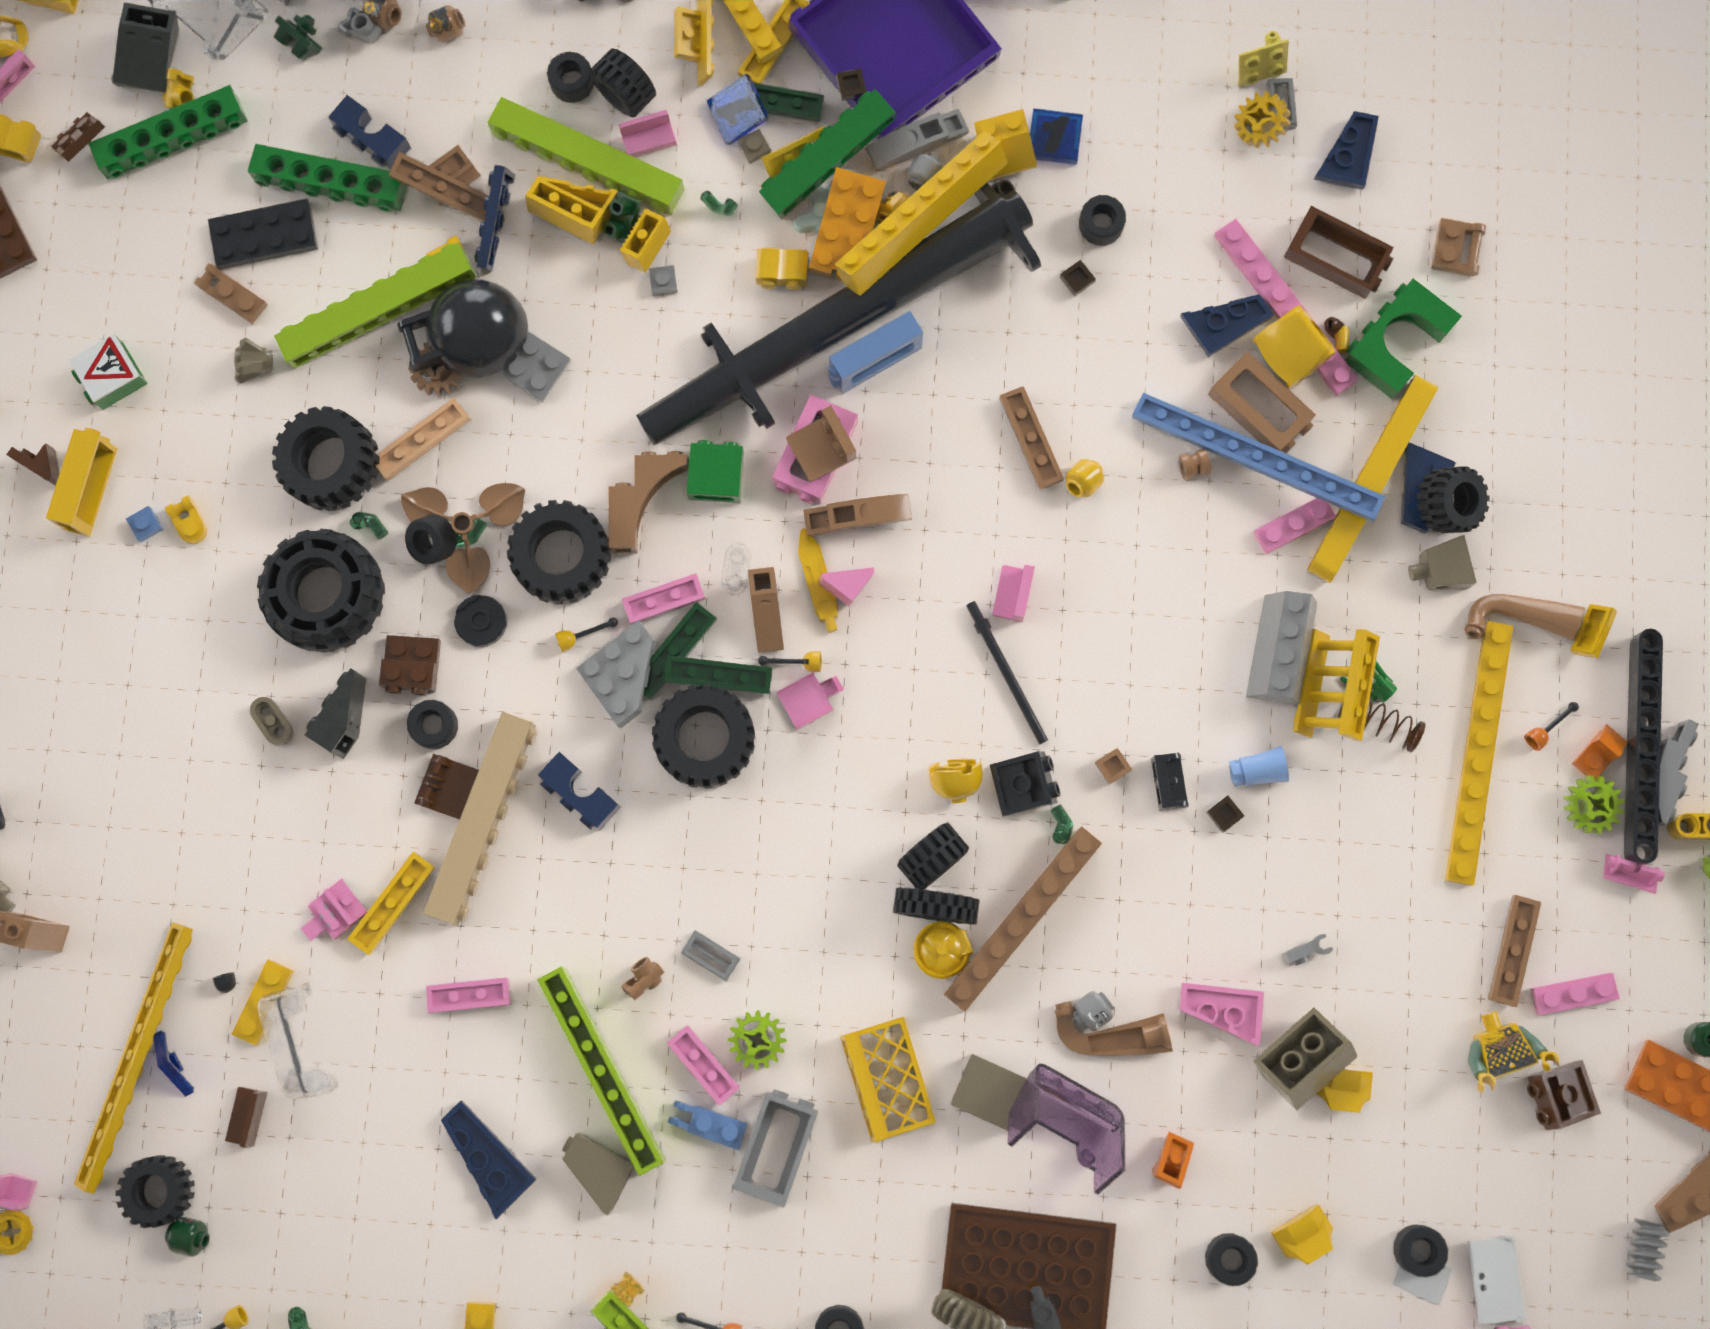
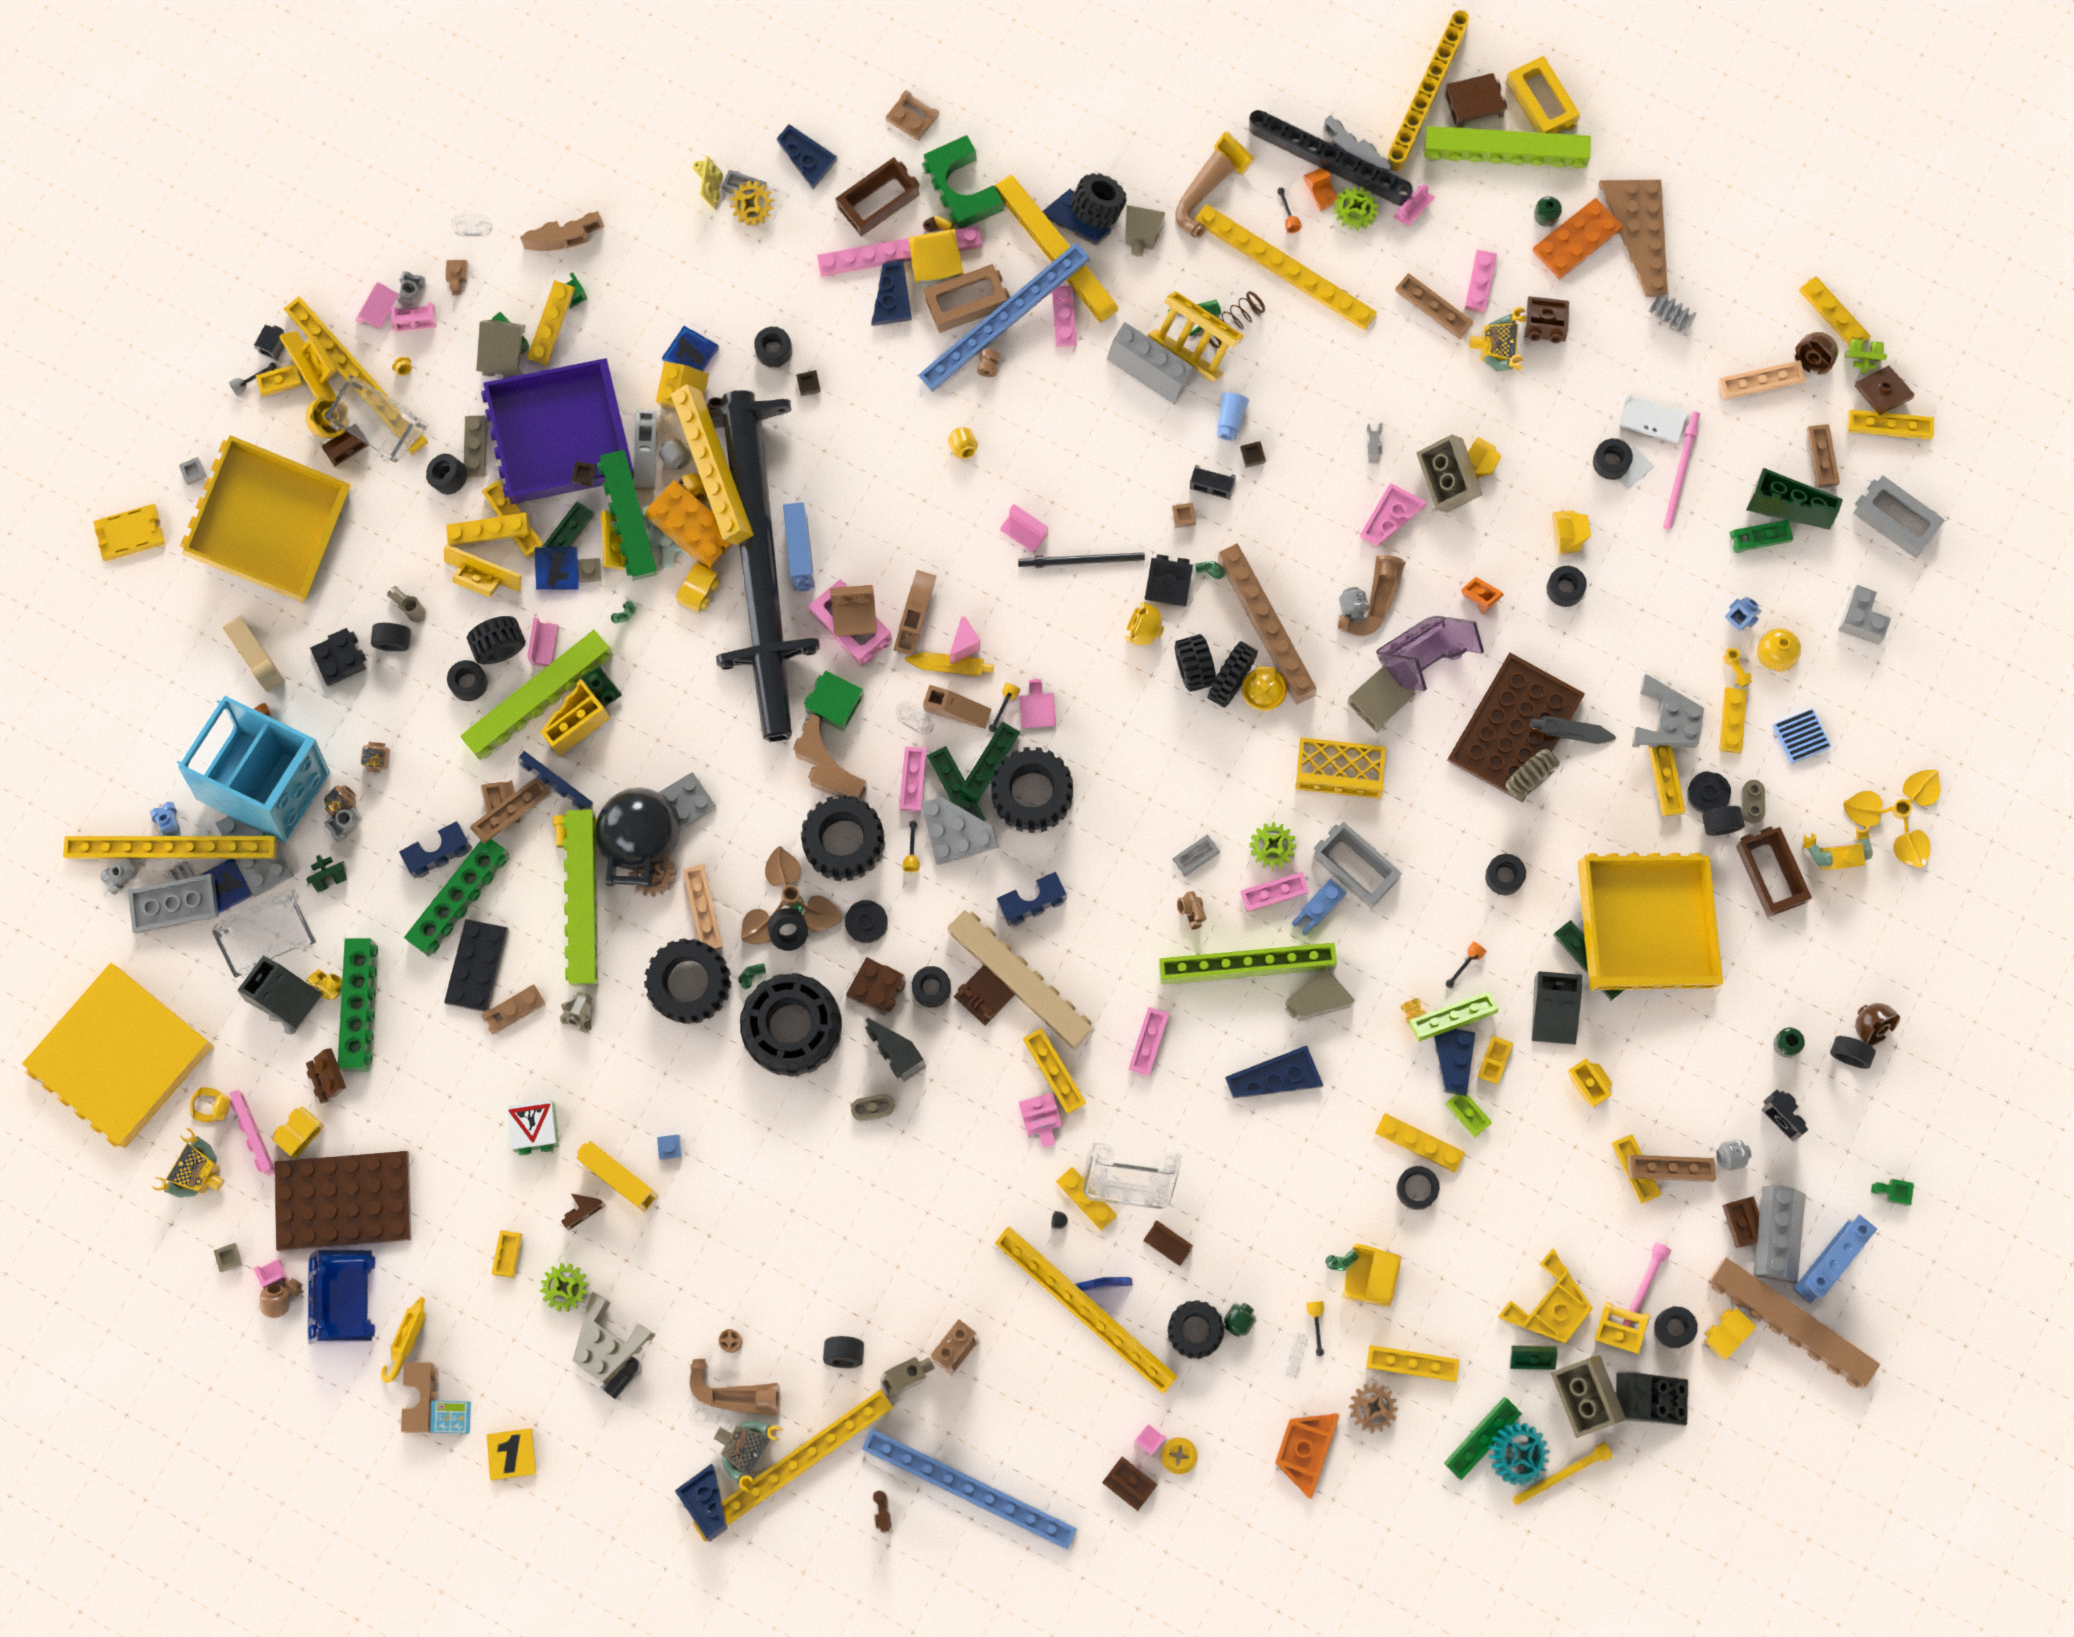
camera: 65 degrees left, 5 degrees down
yellow plate [165,495,207,544] -> none
yellow brick [620,209,671,273] -> none
light grey plate [649,265,678,296] -> none
medium nougat plate [999,386,1064,491] -> none

